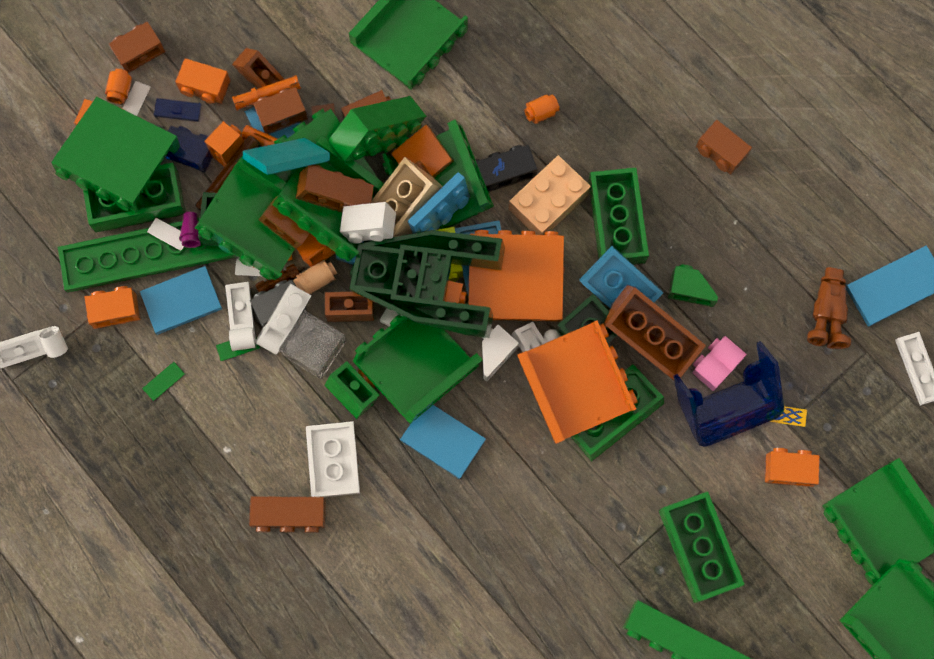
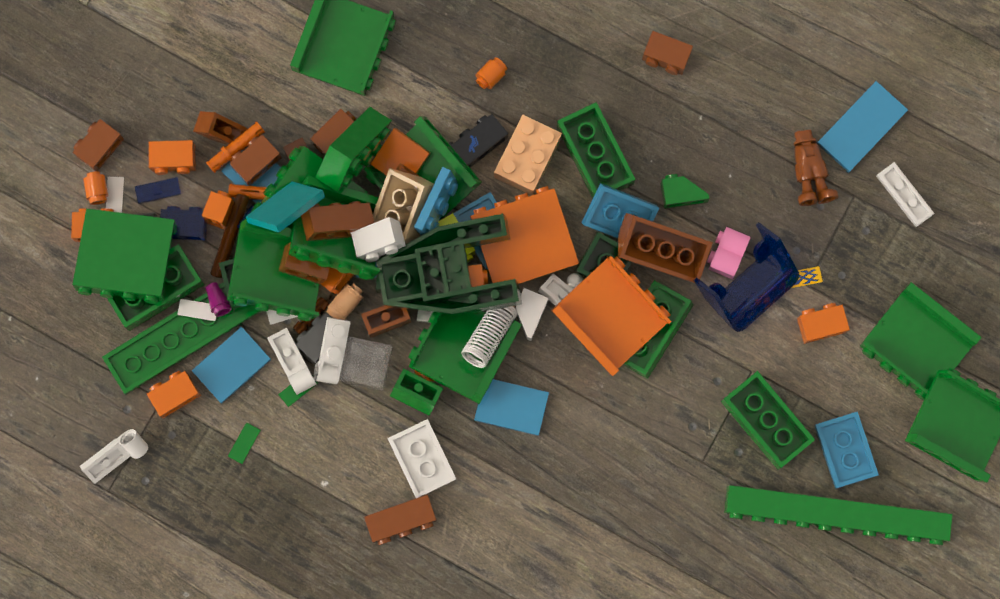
camera: 20 degrees left, 5 degrees up
none -> white piece [461,306,518,368]
none -> dark azure plate [814,411,879,489]

